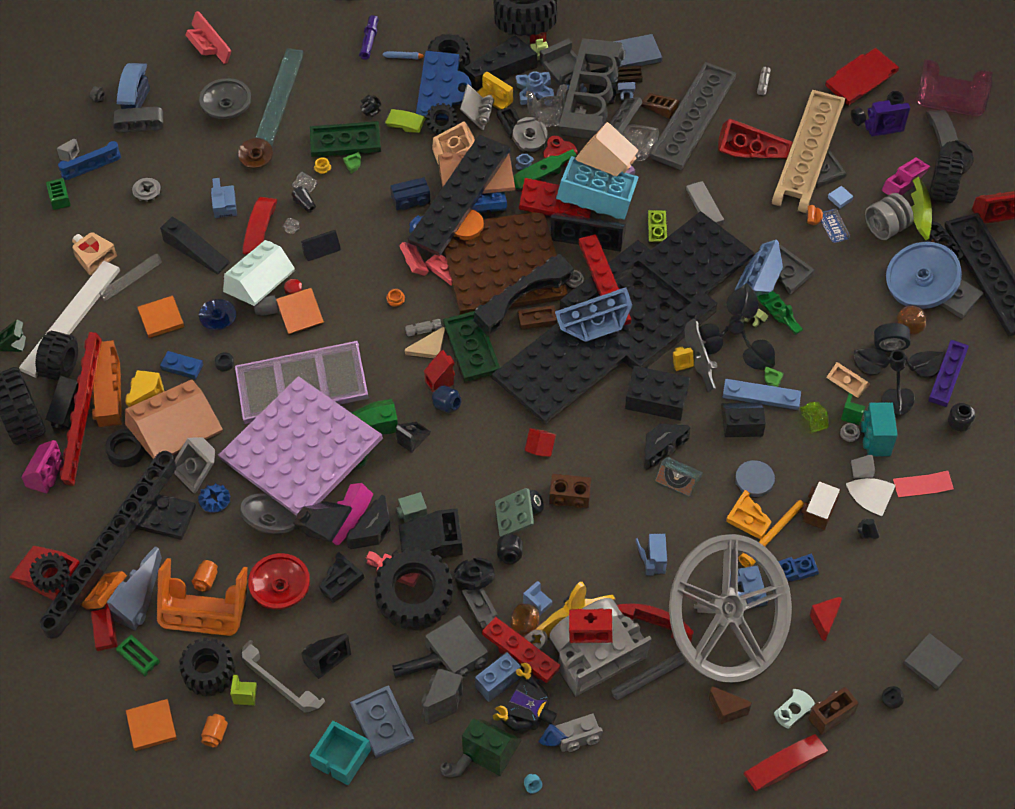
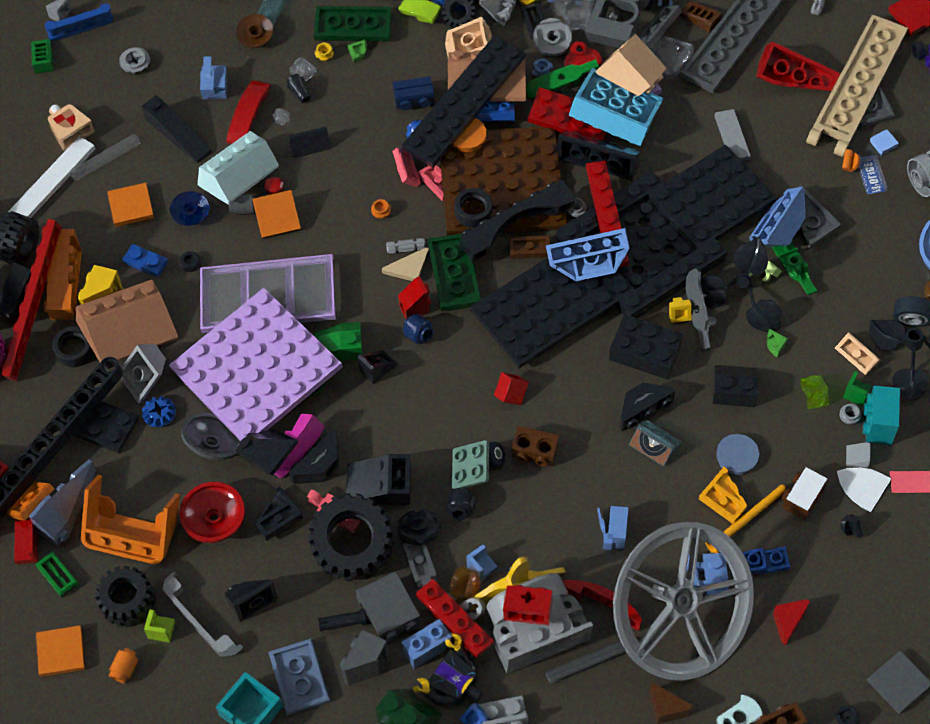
camera: 10 degrees right, 5 degrees up
orange brick [192,560,218,592] -> none
sand green brick [396,492,427,523] -> none
lime slope [648,210,667,242] -> none
medium blue plate [722,379,801,410] -> none
none -> black tyre [454,188,493,228]

